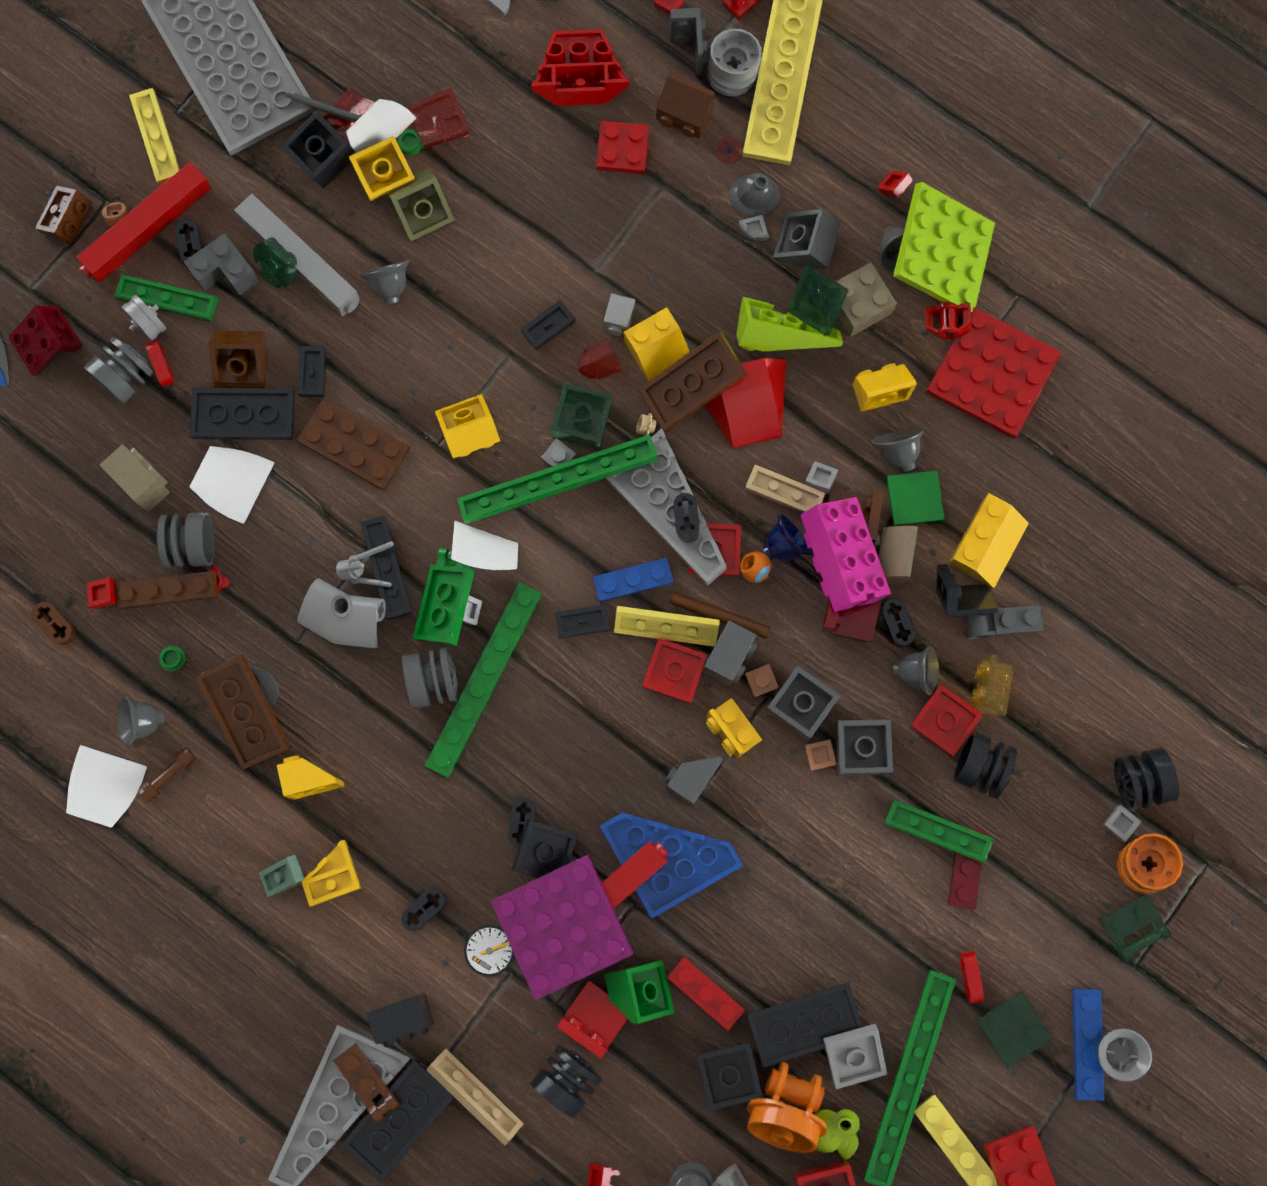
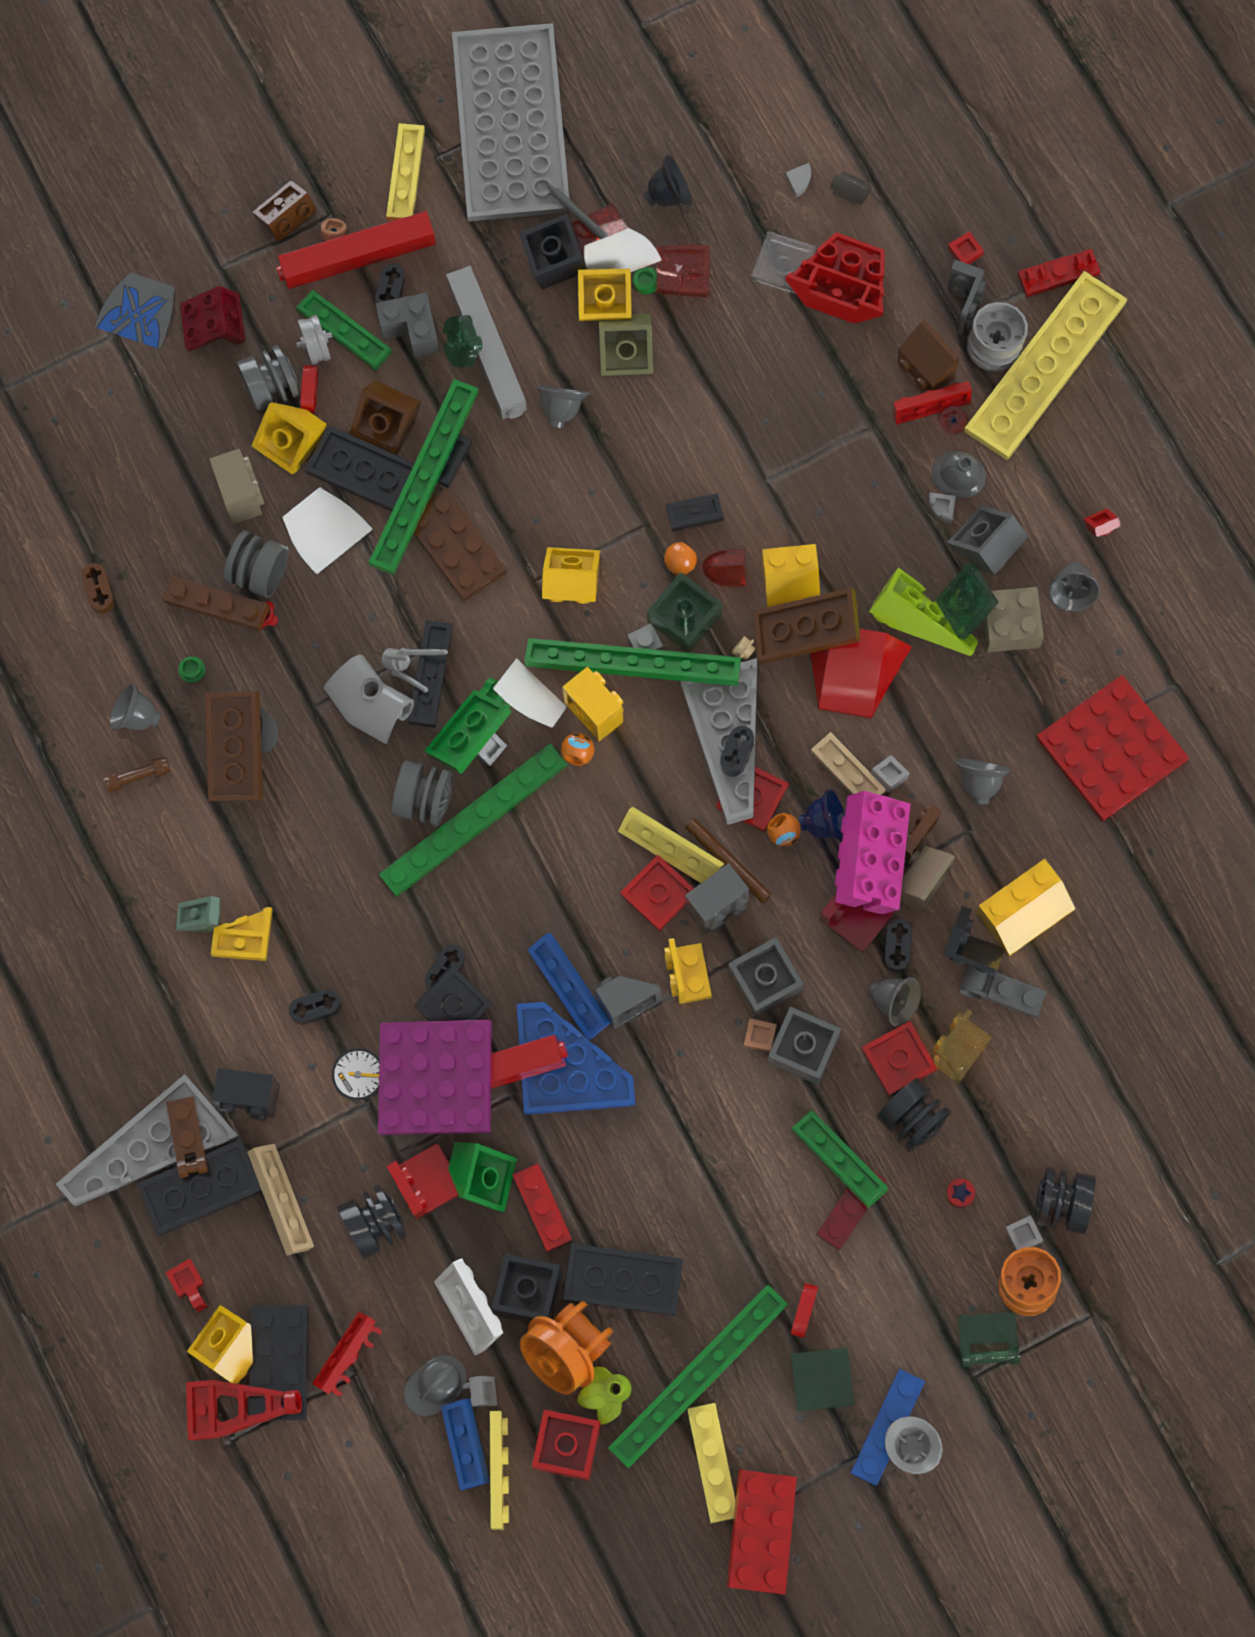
camera: 30 degrees right, 5 degrees down
white sticker [66,745,147,827] -> none
red plate [87,577,116,610] -> none
yellow slope [277,756,345,800] -> none
black plate [555,604,610,639] -> none
blue plate [593,558,673,603] -> none
red plate [596,121,649,174] -> none
light grey brick [603,293,635,336] -> none
nougat plate [745,664,779,698] -> none
light grey plate [823,1024,887,1089] -> none
yellow slope [852,363,917,412] -> none
green tile [886,470,944,527] -> none
lime plate [893,182,995,312] -> none
red piece [925,302,972,340] -> none
none -> yellow slope [251,402,327,475]
none -> green plate [369,379,479,575]
none -> white plate [434,1258,503,1355]
none -> blue plate [528,933,611,1039]
none -> orange piece [560,732,595,766]
none -> yellow brick [563,667,624,742]
none -> black hat [644,155,692,206]
none -> orange piece [664,542,697,575]
none -> clear tile [751,231,817,294]
none -> red plate [893,381,972,425]
none -> red tile [946,1178,975,1208]

